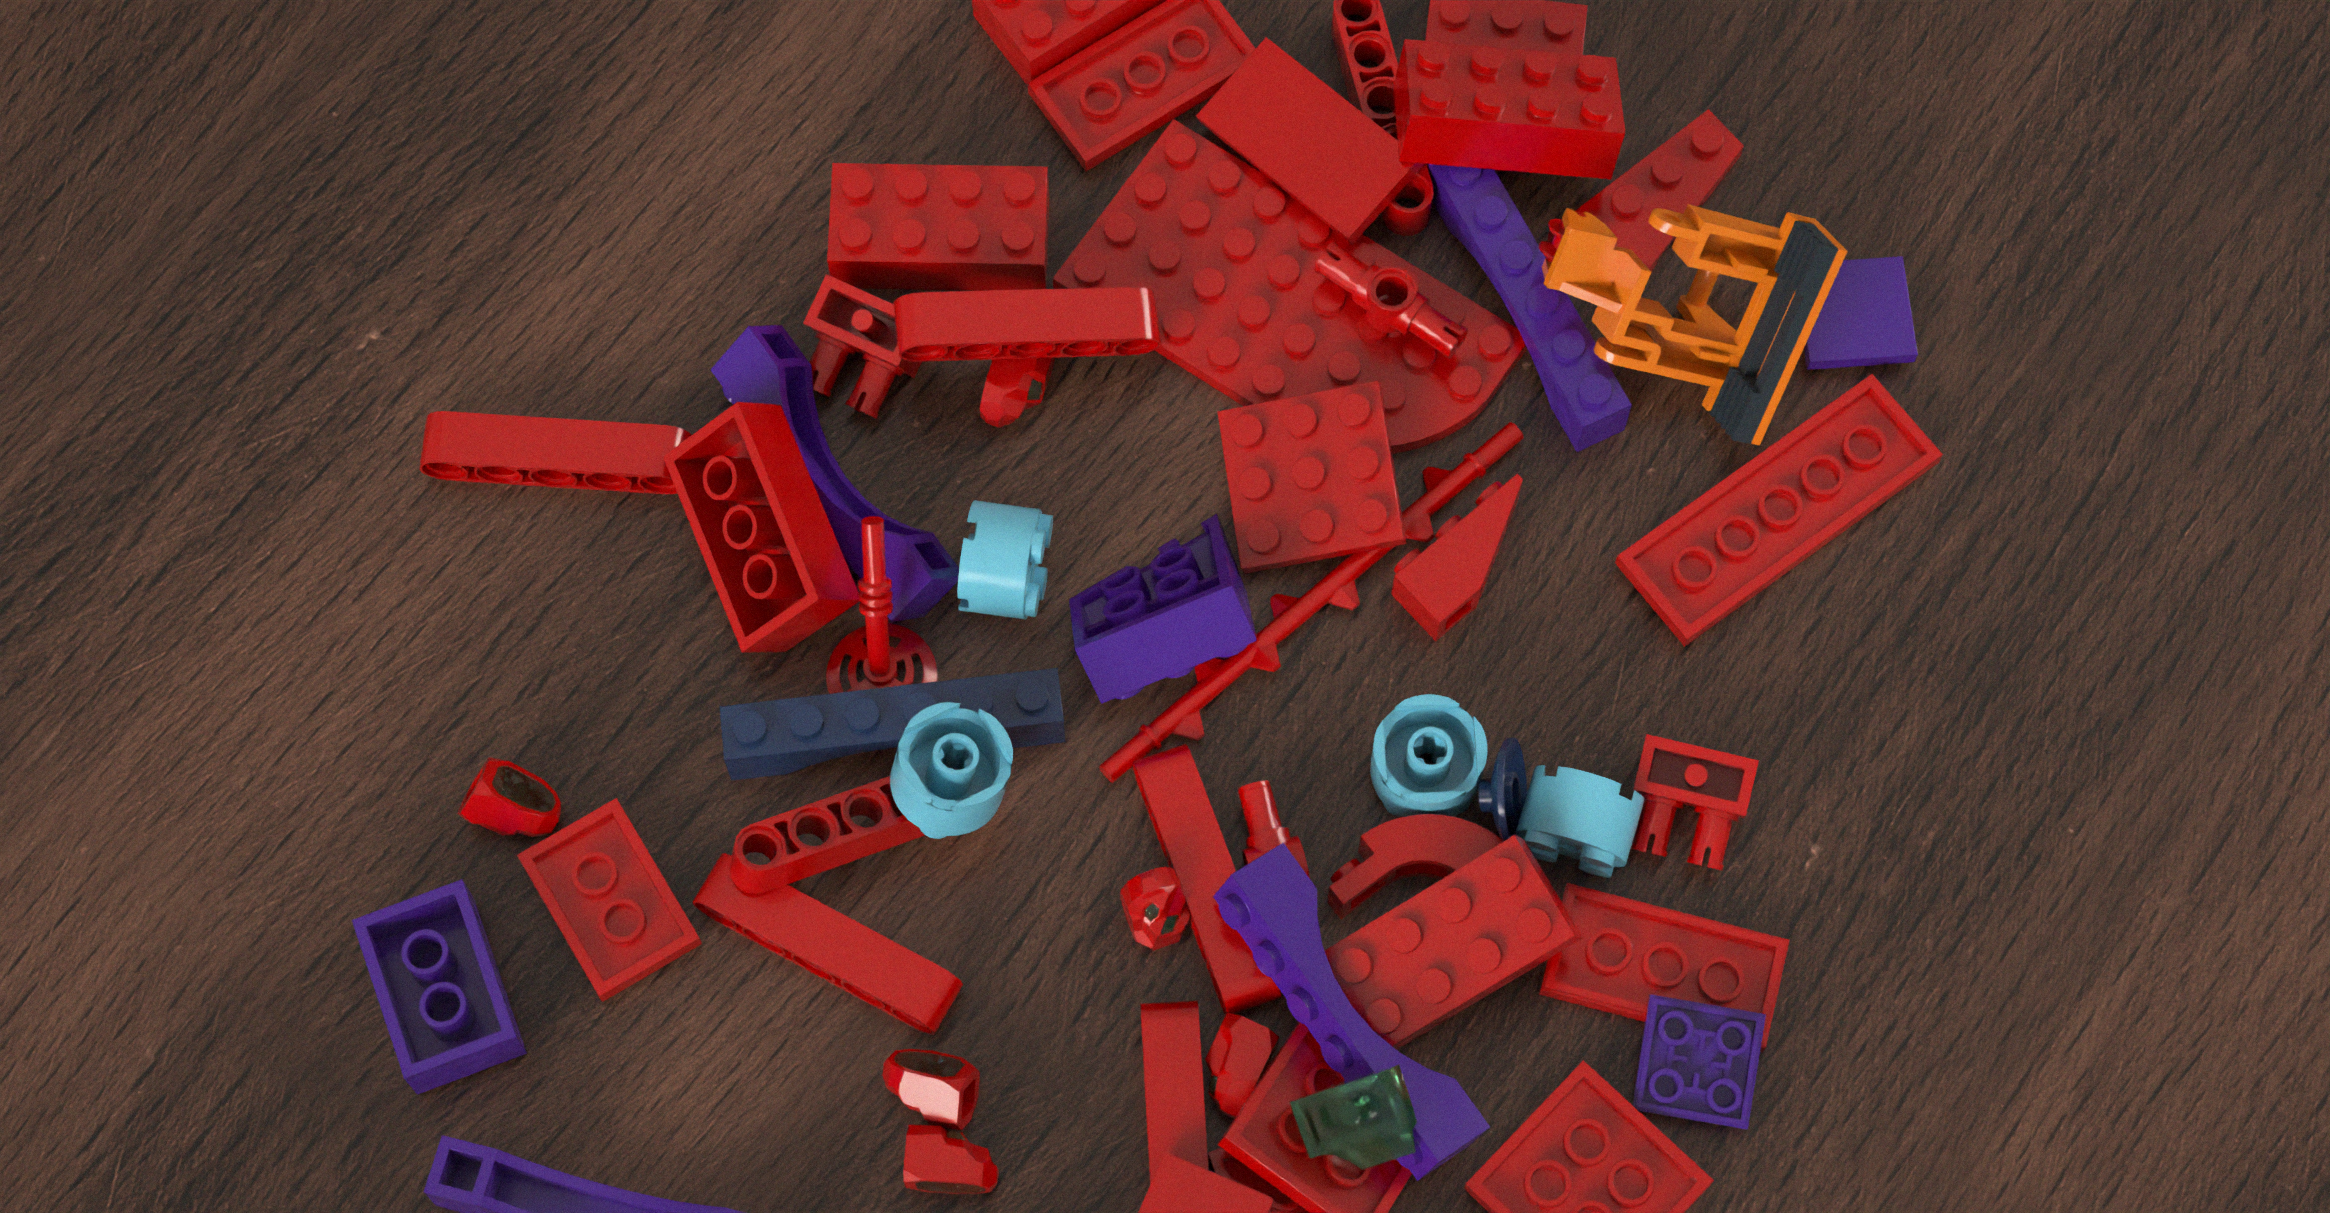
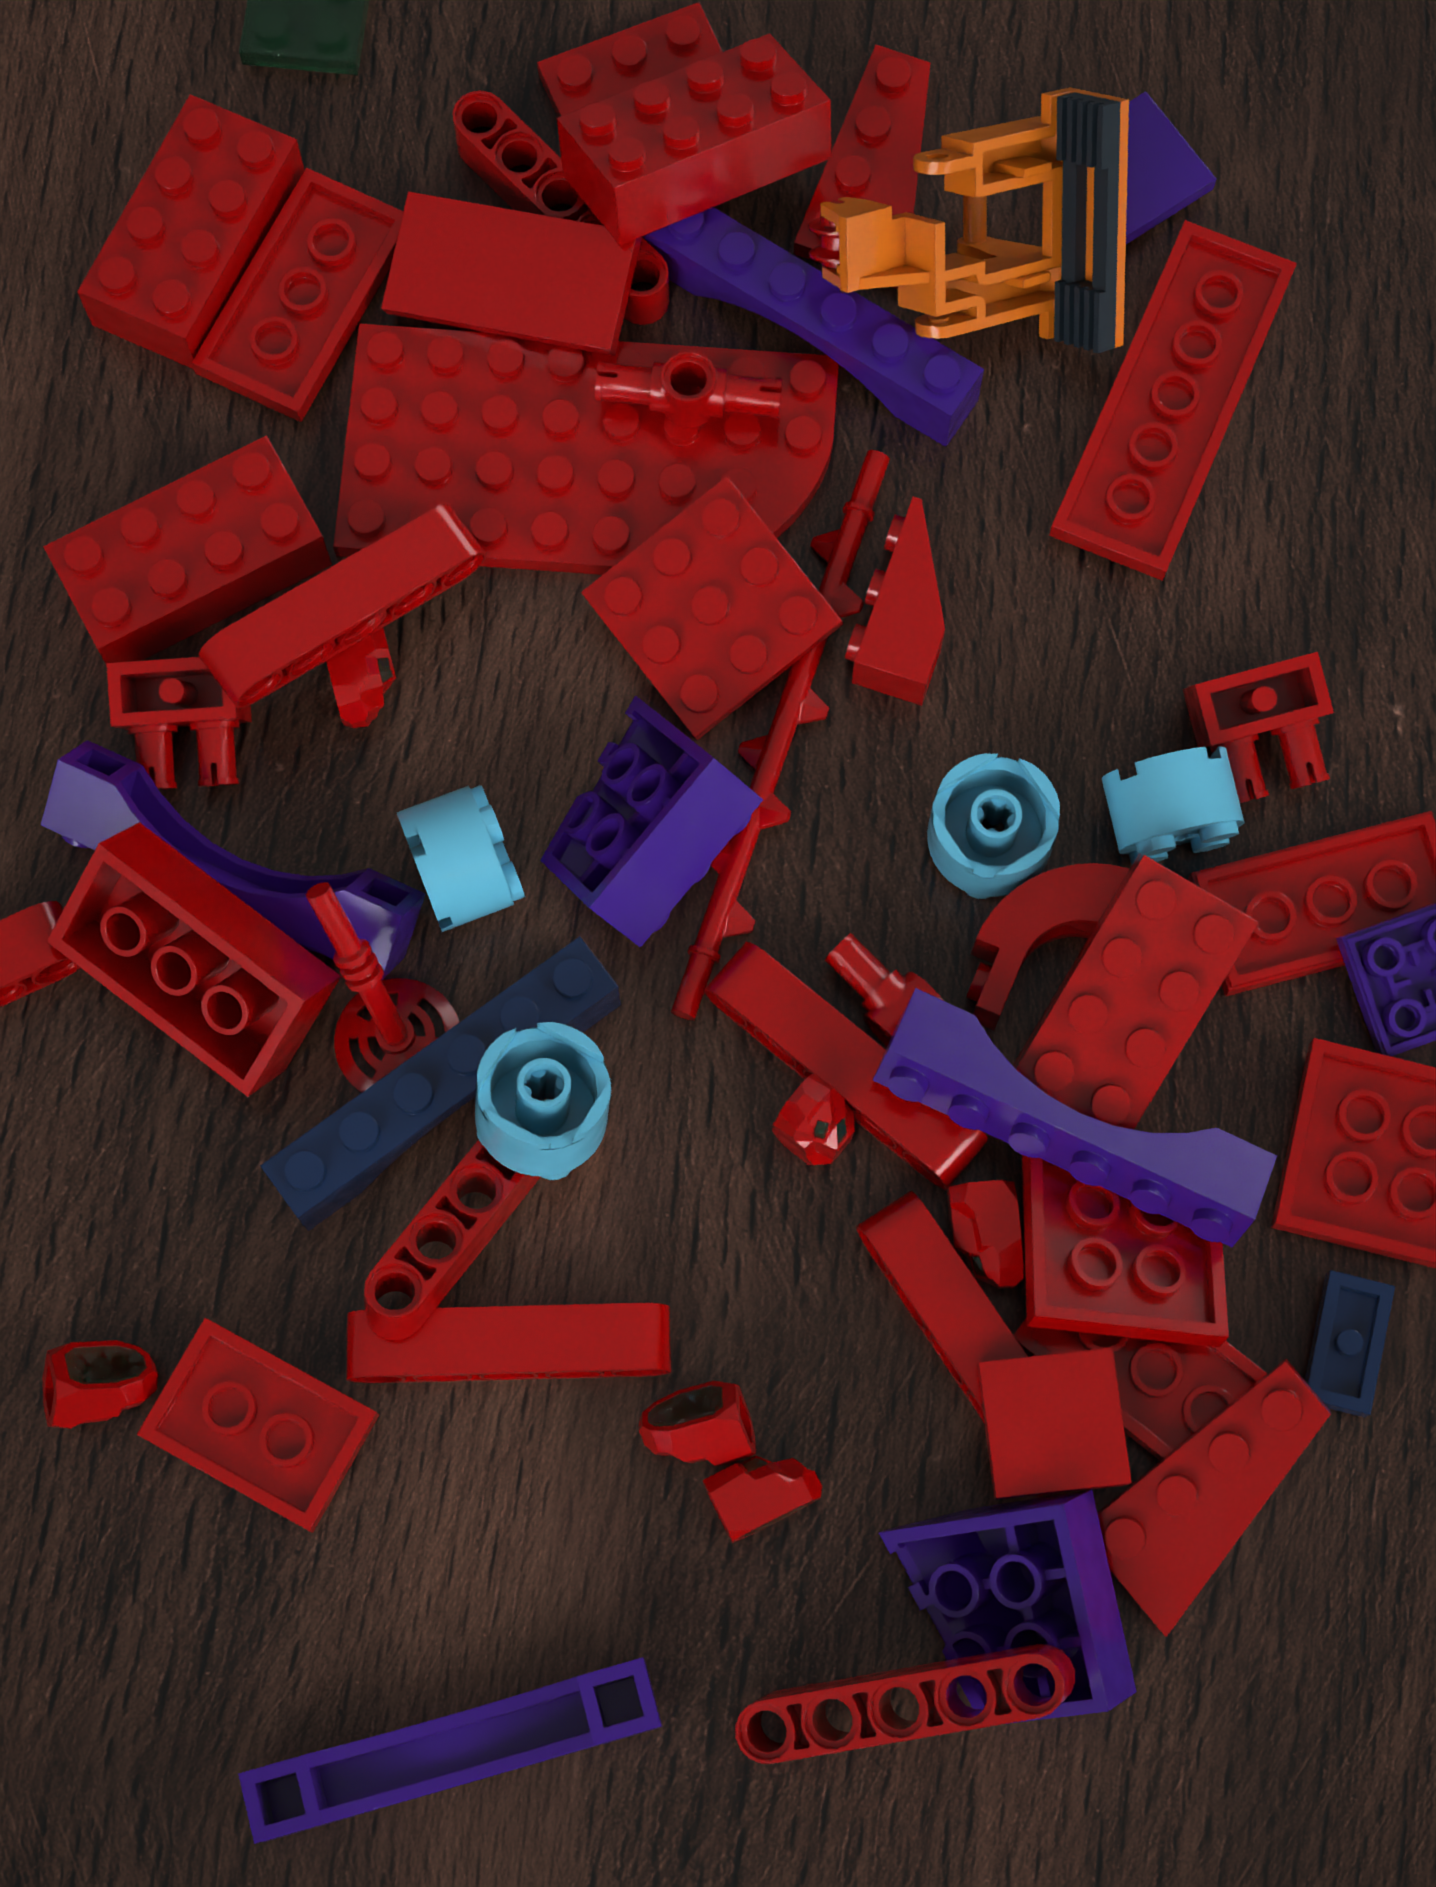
camera: 30 degrees left, 5 degrees up
dark purple brick [352,879,527,1095] -> none
clear green slope [1289,1064,1417,1169] -> none
dark blue dish [1479,738,1527,842] -> none

